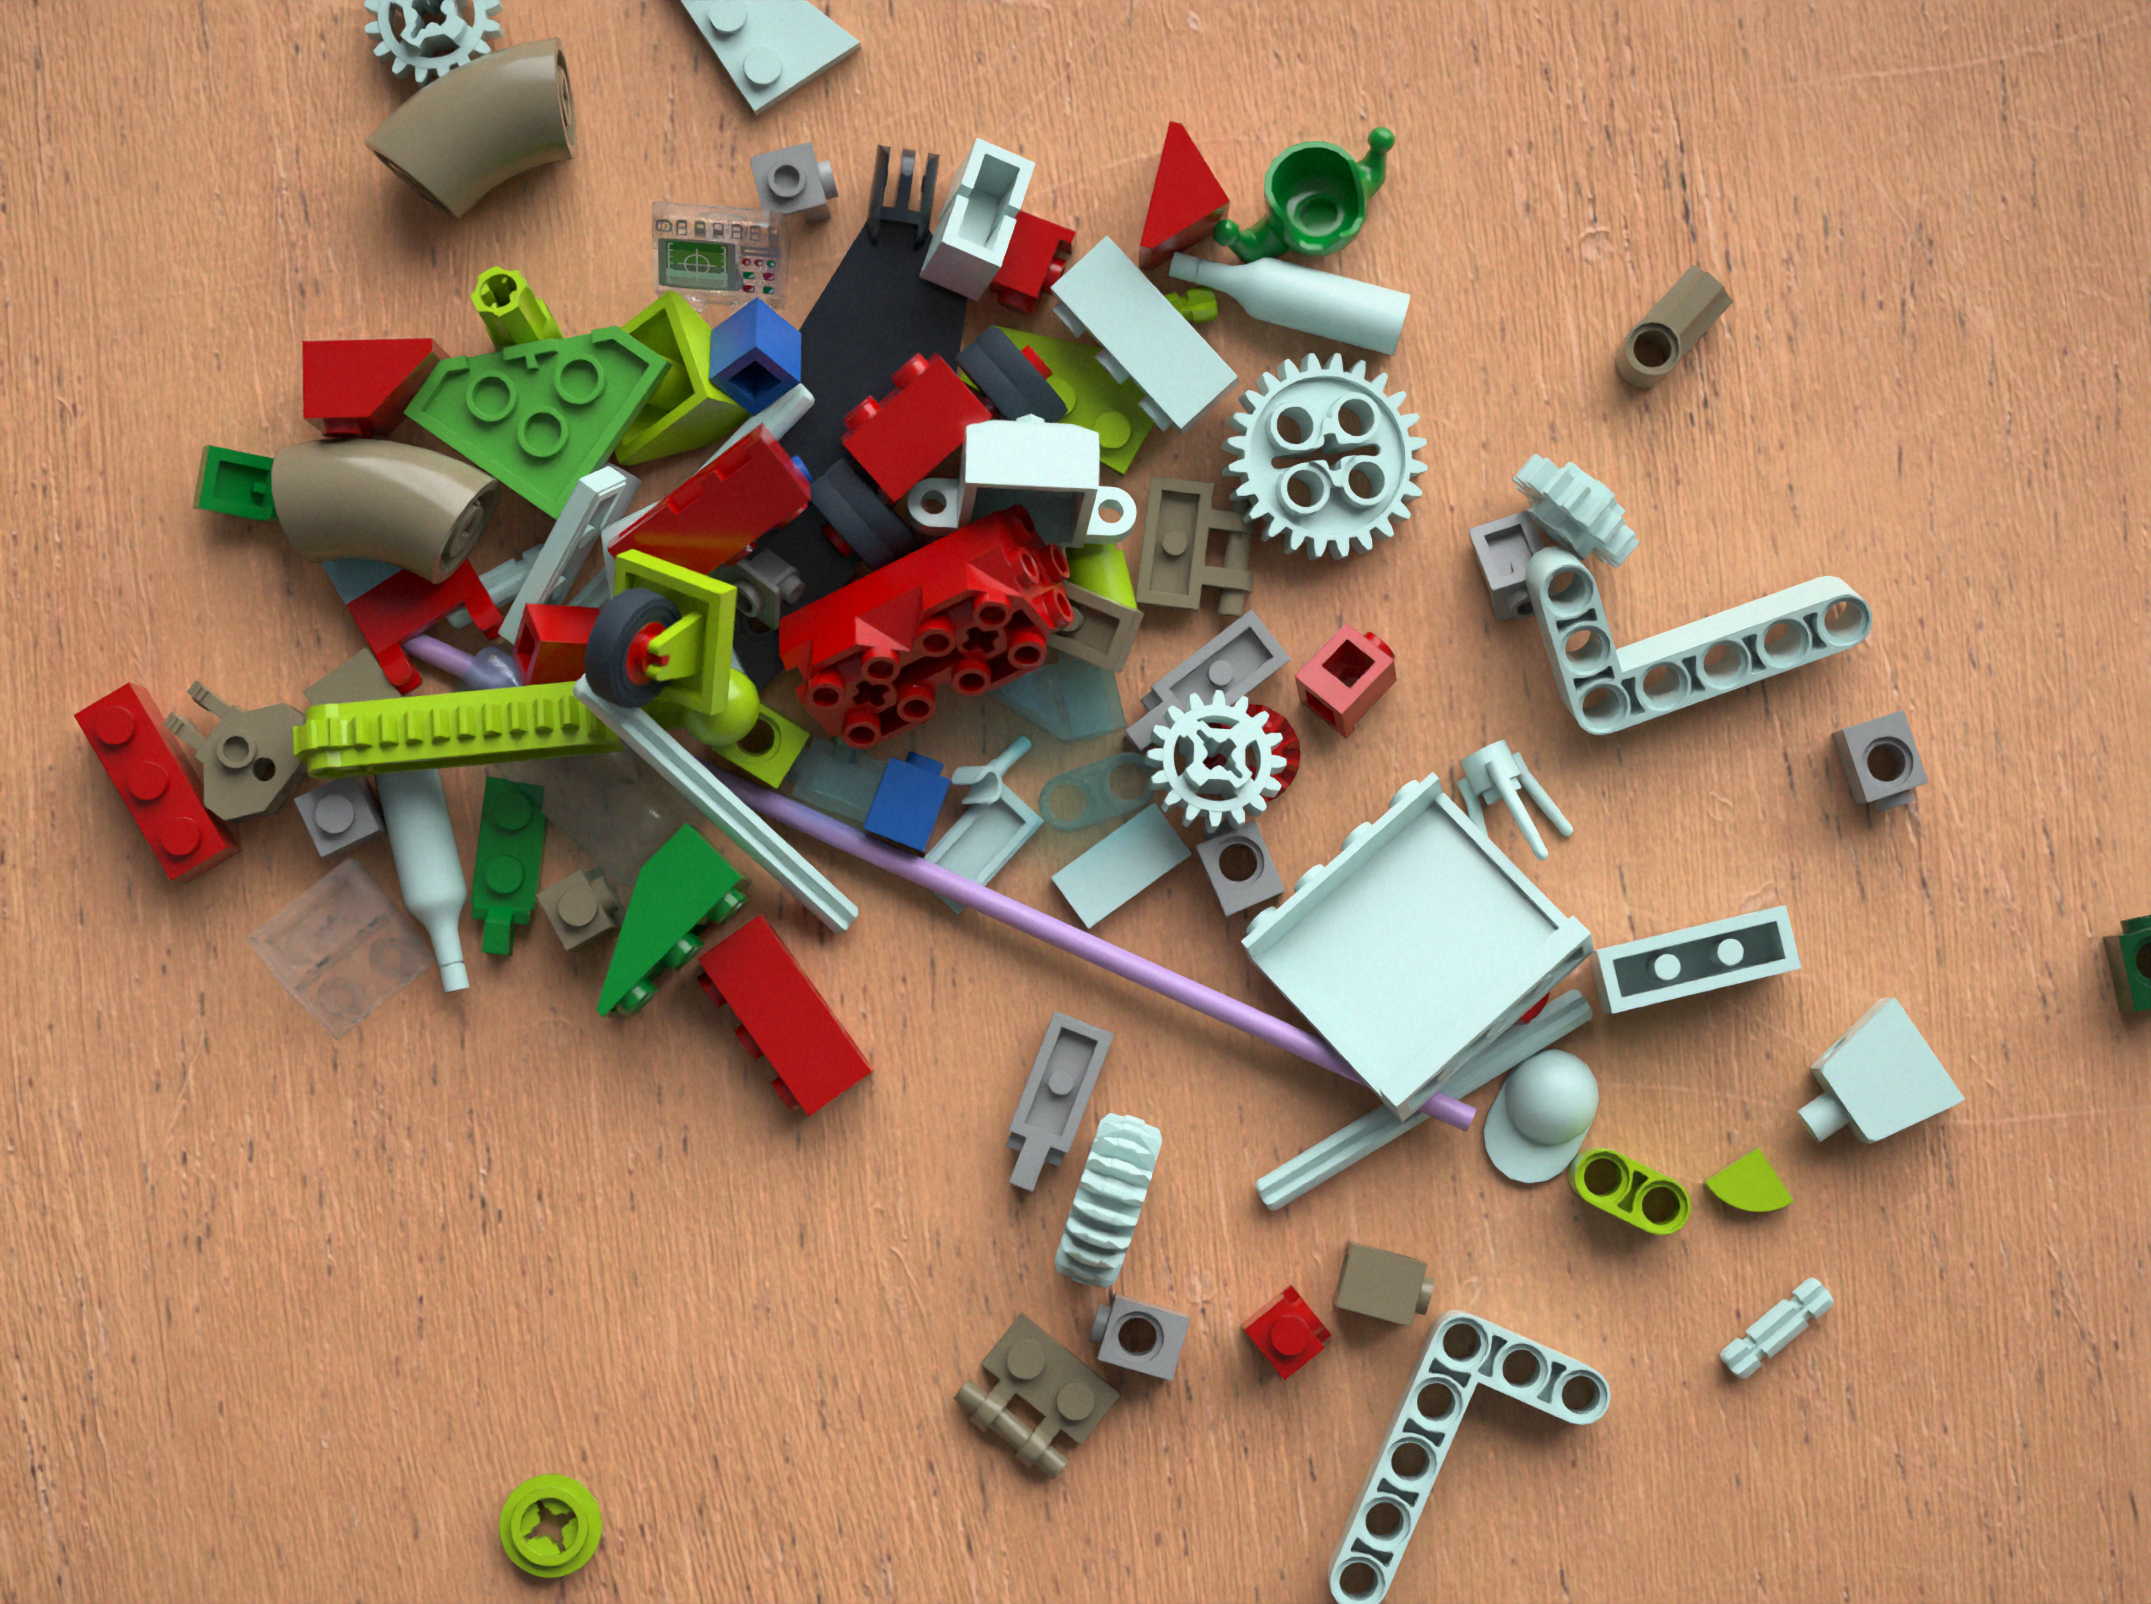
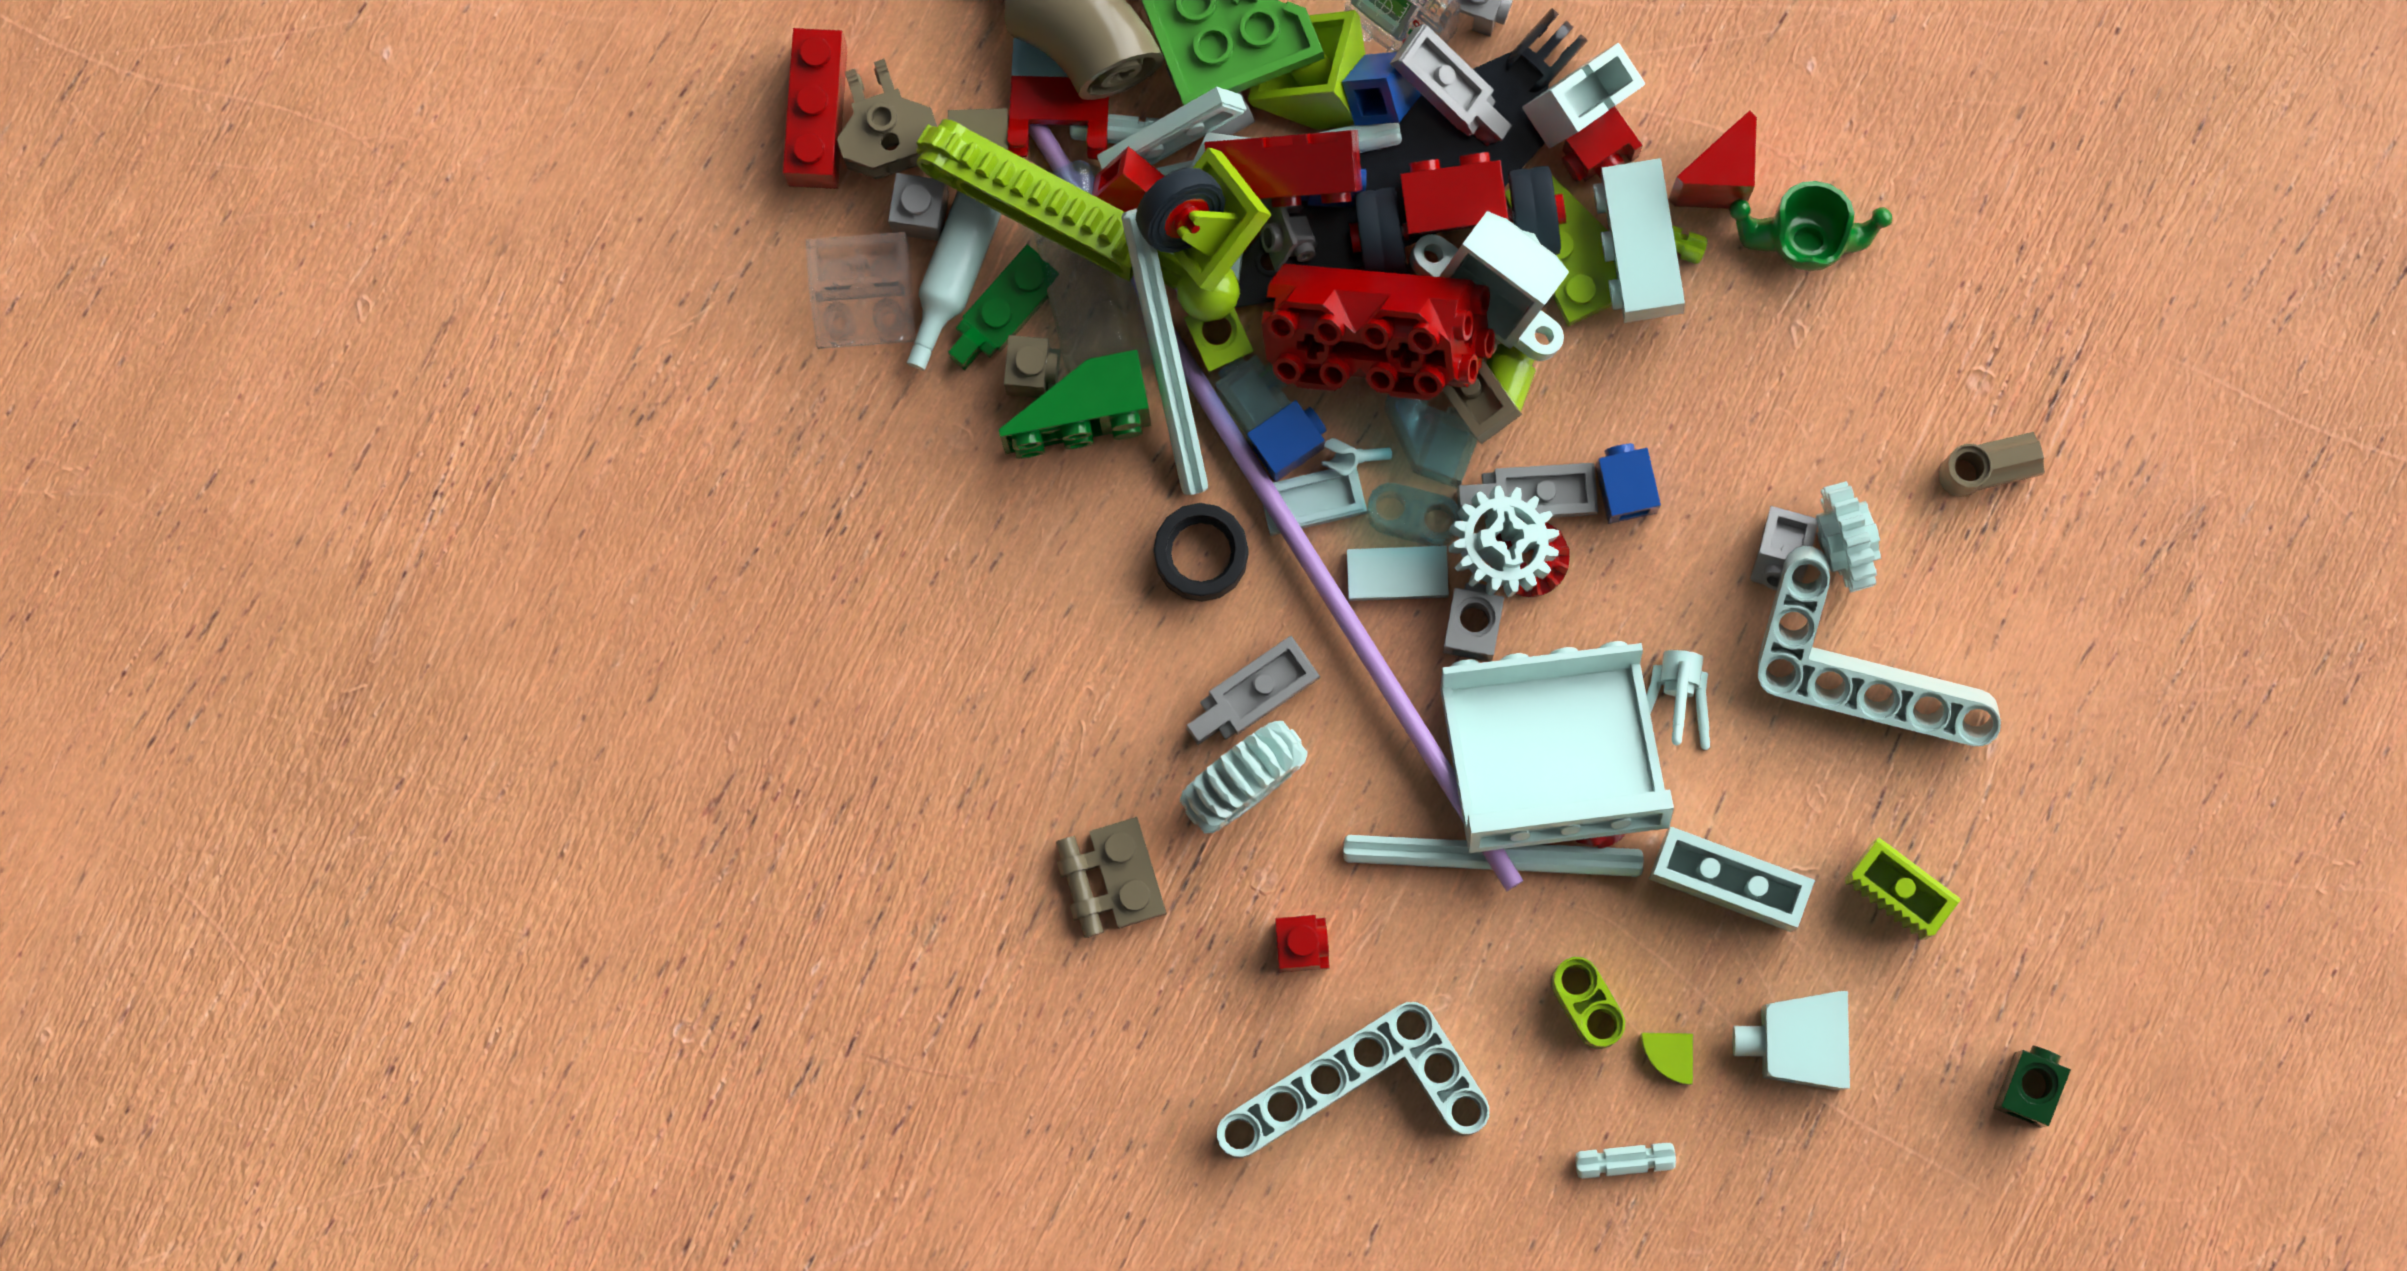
camera: 35 degrees right, 5 degrees down
lime gear [499,1473,603,1578] -> none
red brick [697,914,875,1117] -> none
light grey brick [1089,1293,1190,1381] -> none
dark tan plate [1136,476,1261,617] -> none
light aqua piece [1168,251,1410,356] -> none
light aqua gear [1221,353,1428,561] -> none
red brick [1295,622,1397,739] -> none
dark tan brick [1332,1241,1434,1327] -> none
light aqua cap [1483,1049,1599,1183] -> none
light grey brick [1832,710,1928,813] -> none
none -> black tyre [1153,503,1249,602]
none -> light grey hinge [1390,24,1512,146]
none -> blue brick [1595,443,1661,524]
none -> lime brick [1845,837,1961,940]

